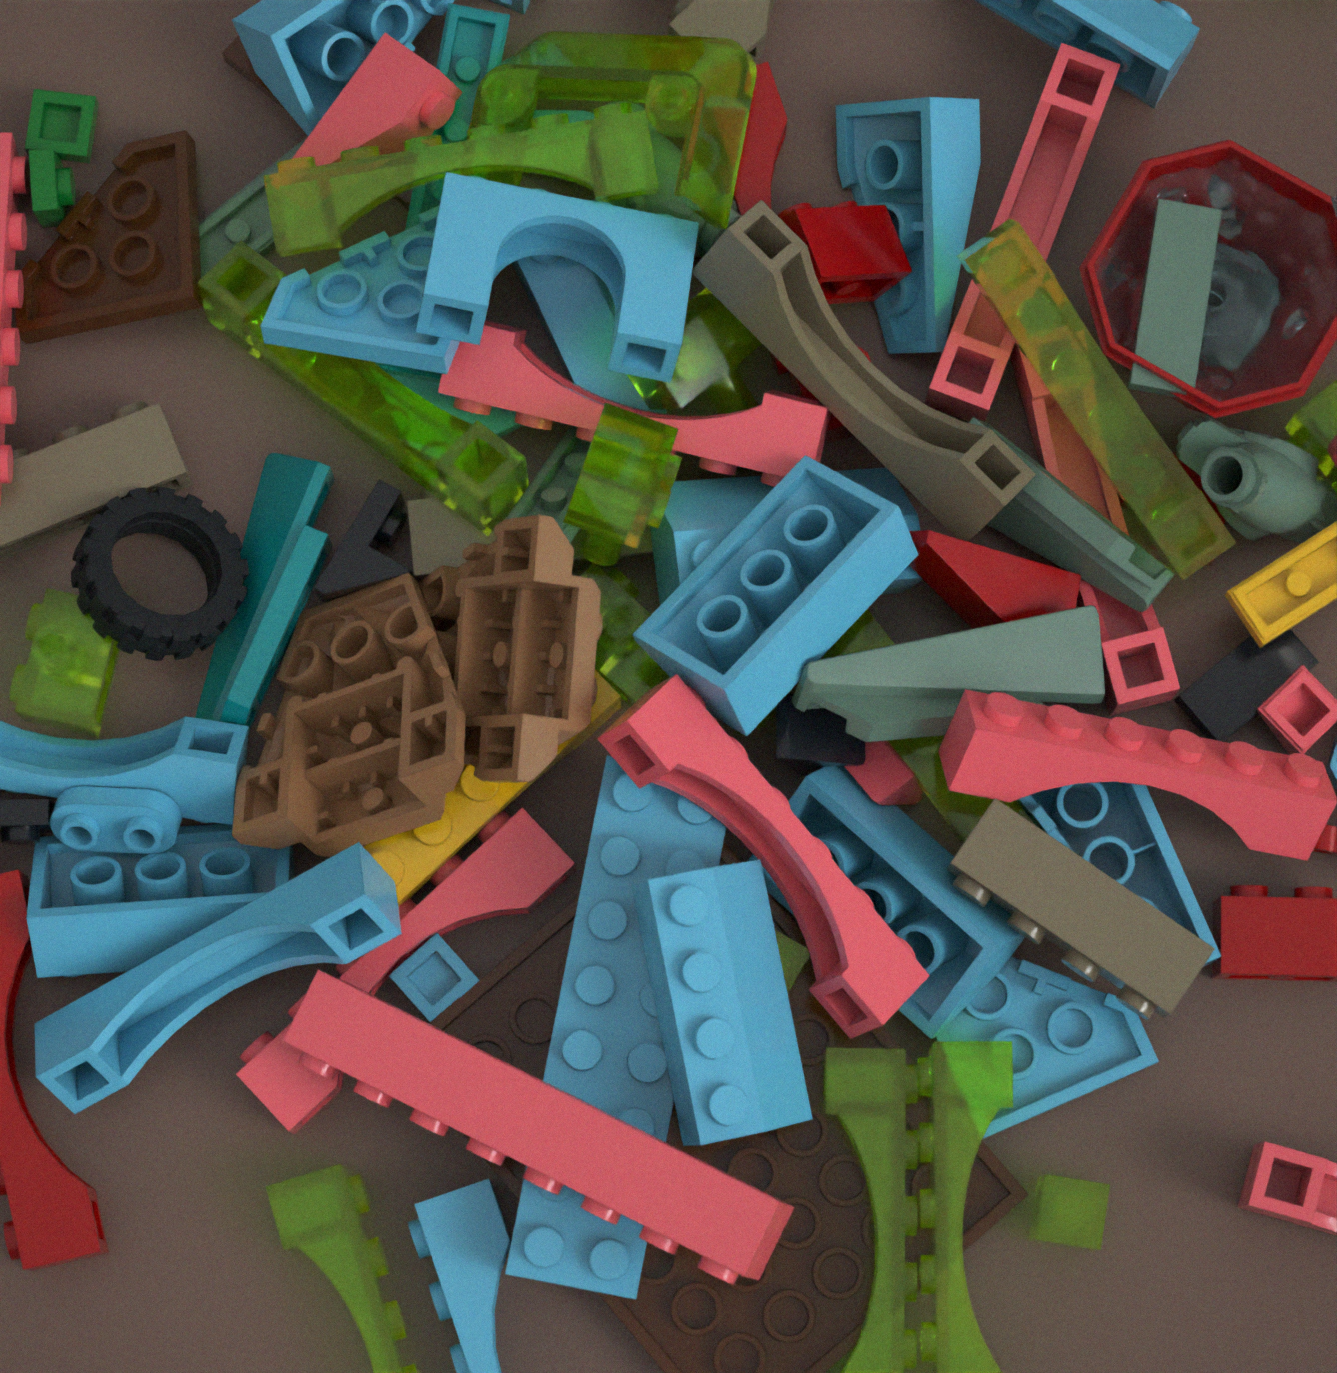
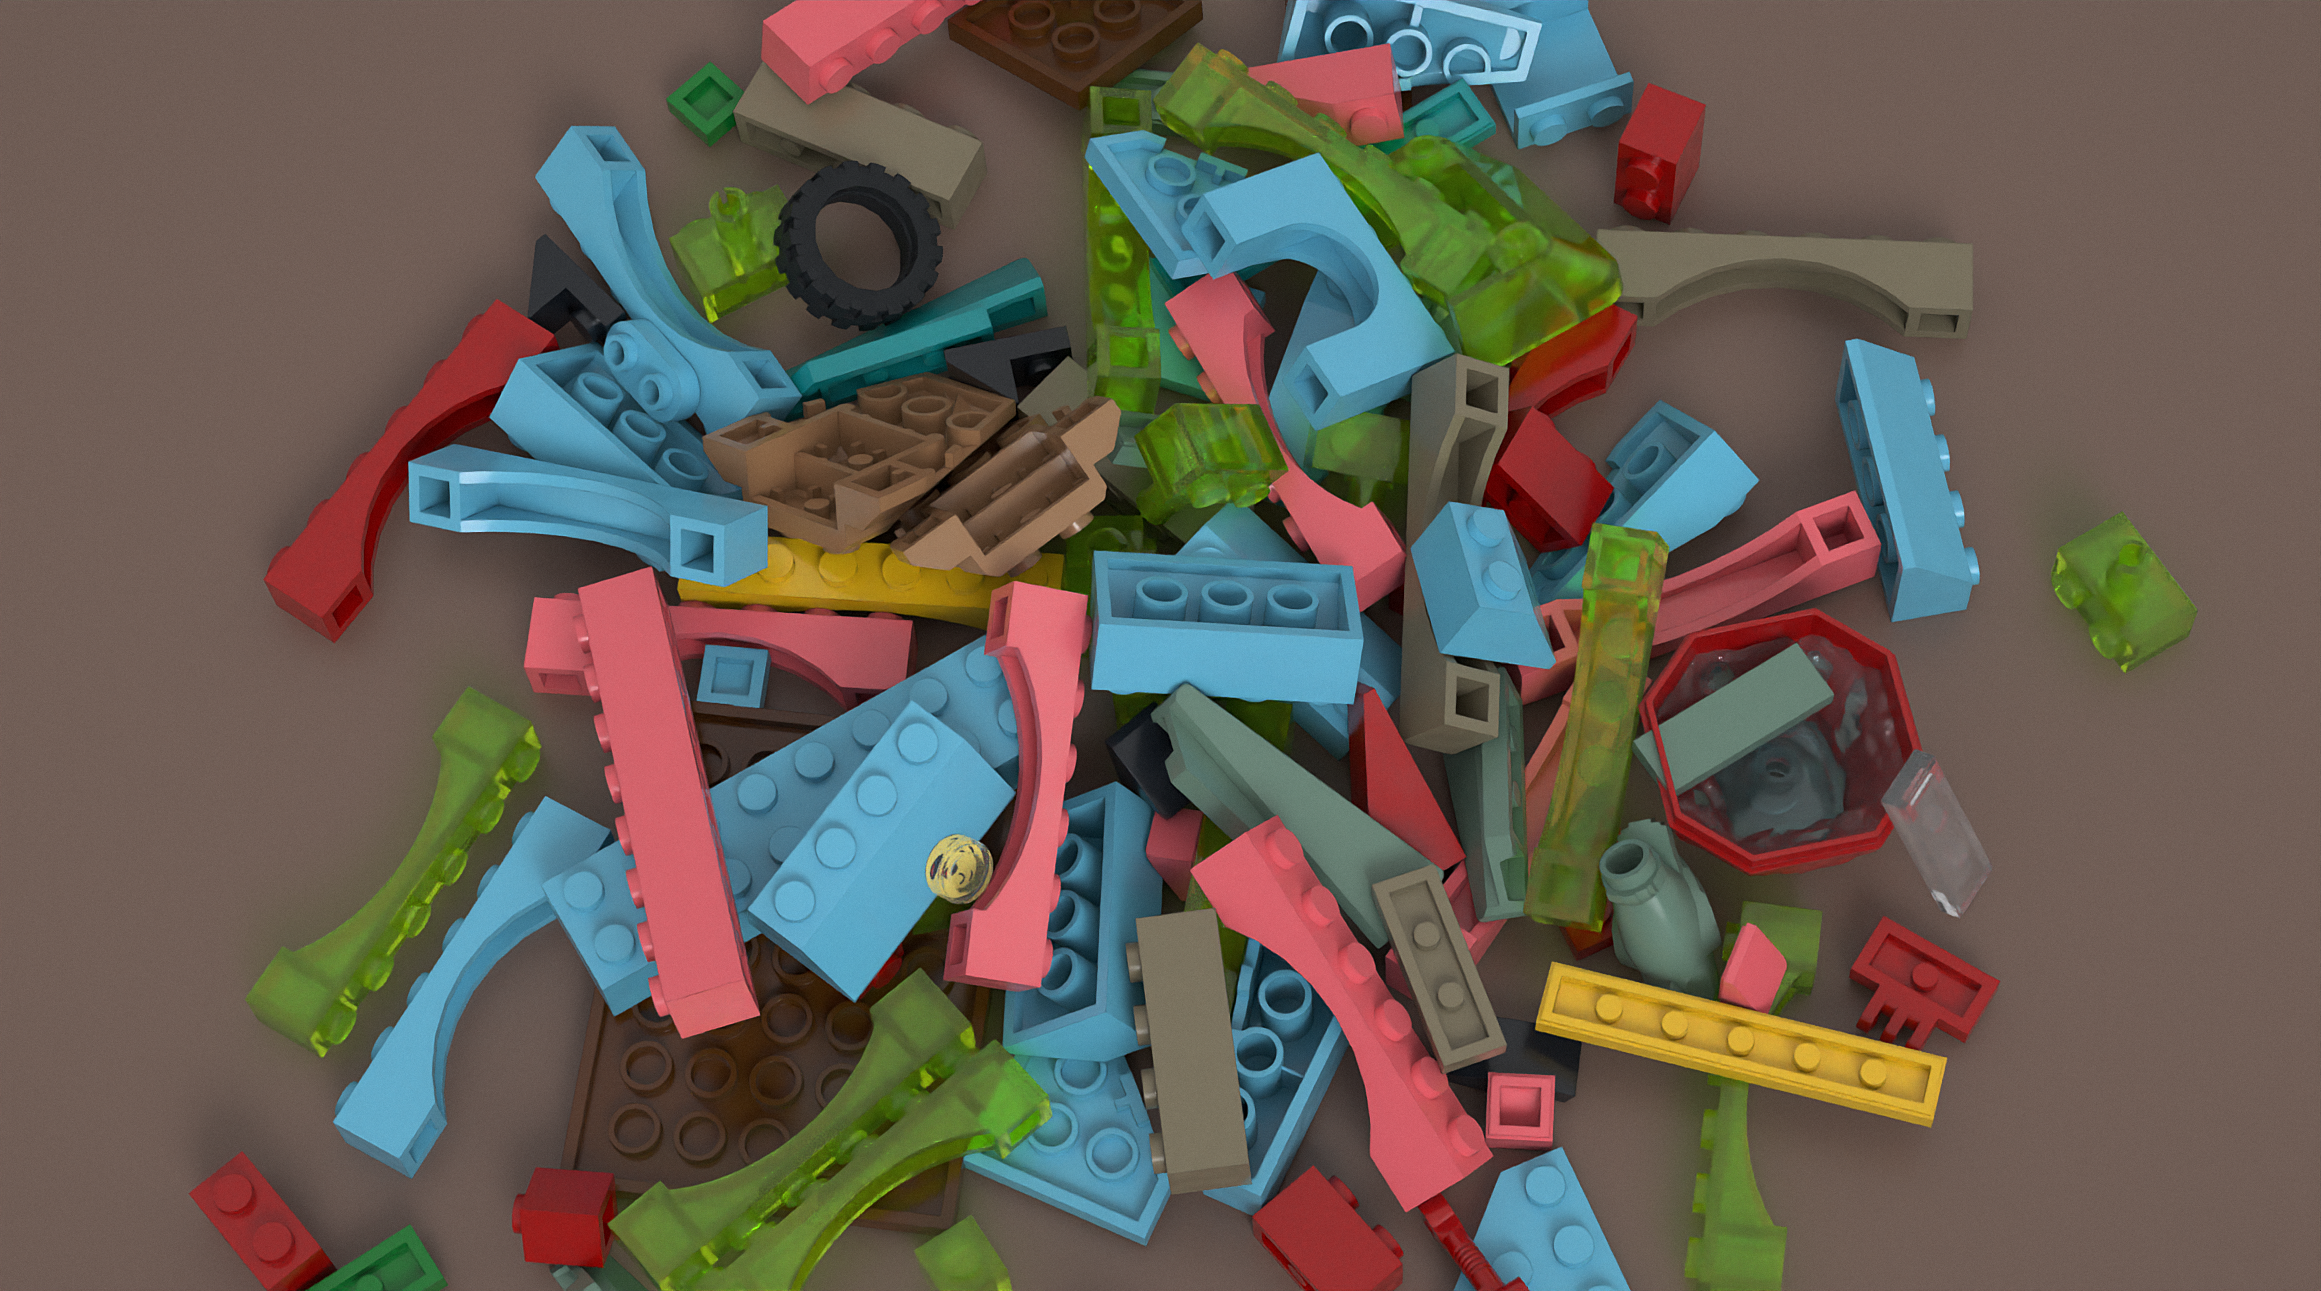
camera: 55 degrees right, 15 degrees down
none -> clear tile [925,834,993,904]
none -> dark tan plate [1371,864,1507,1074]
none -> medium azure slope [1410,501,1556,669]

